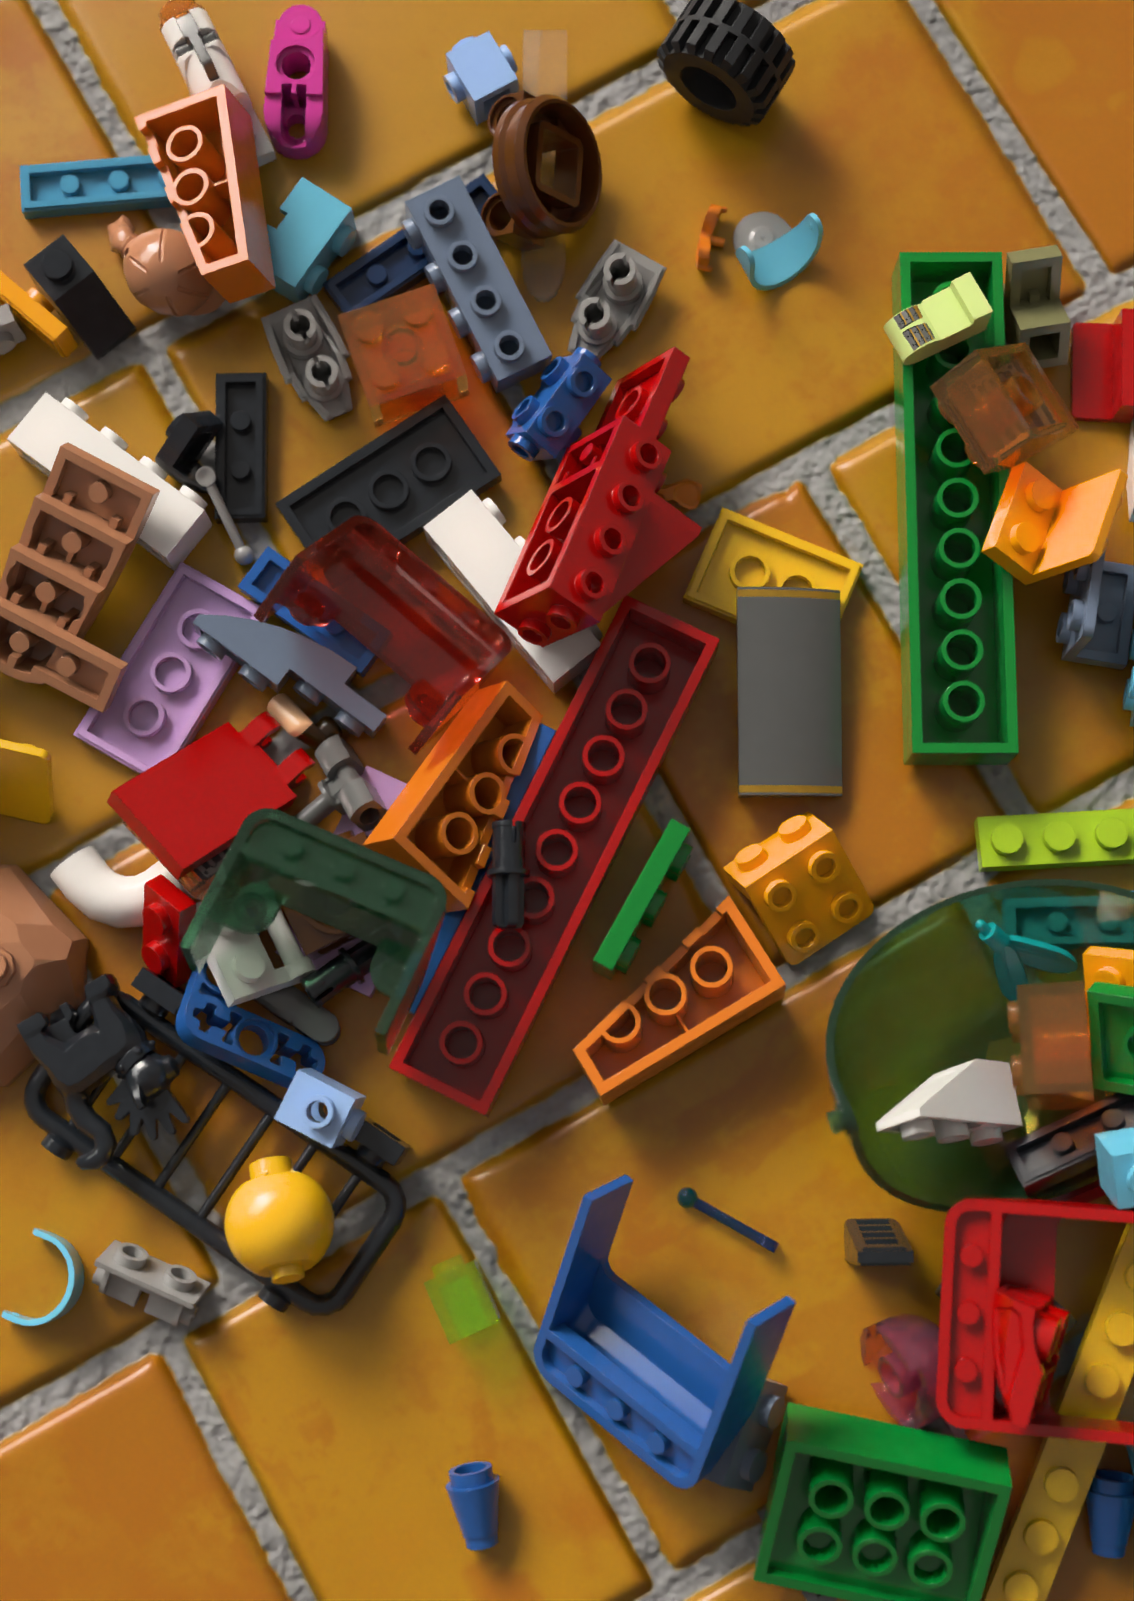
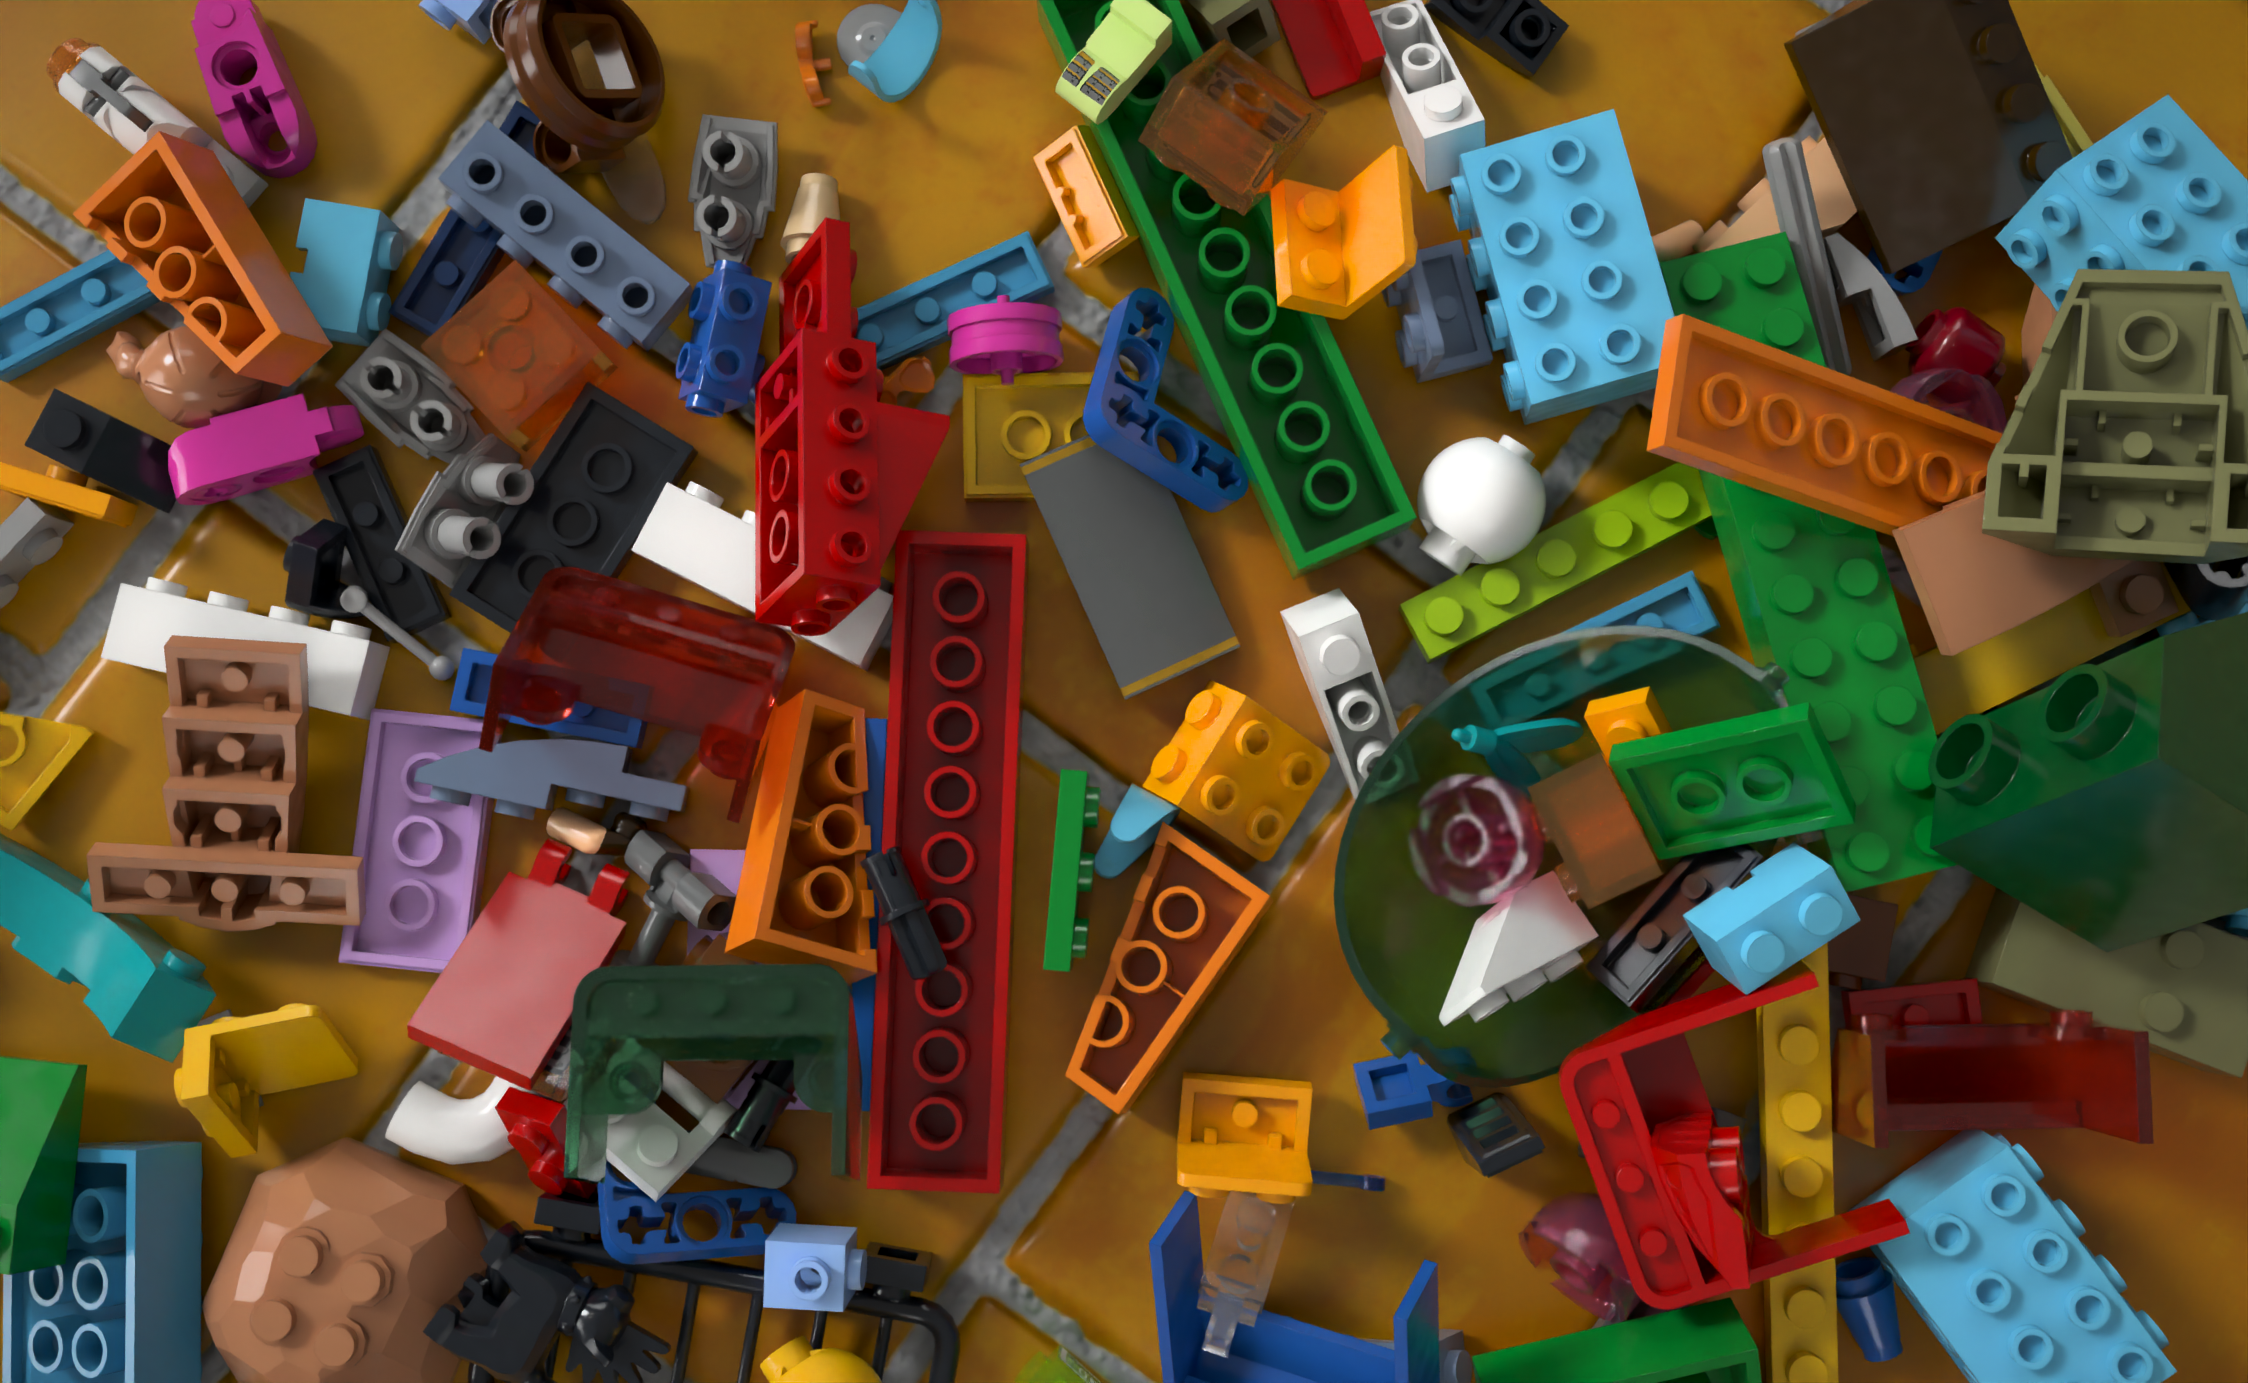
camera: 25 degrees left, 5 degrees up
none -> dark pink piece [168,393,364,505]
none -> light grey connector [395,433,534,589]
none -> tan cone [780,173,840,264]
none -> dark azure tile [854,231,1055,371]
none -> dark pink wheel [947,295,1064,385]
none -> light orange plate [1033,125,1140,268]
none -> blue beam [1083,288,1248,512]
none -> medium azure helmet [1094,783,1181,879]
none -> light orange bracket [1177,1072,1313,1204]
none -> clear hinge [1197,1191,1295,1358]
none -> white slope [1280,588,1415,802]
none -> blue plate [1353,1051,1473,1130]
none -> clear pink cylinder [1409,773,1546,907]
none -> white brick [1417,435,1546,576]

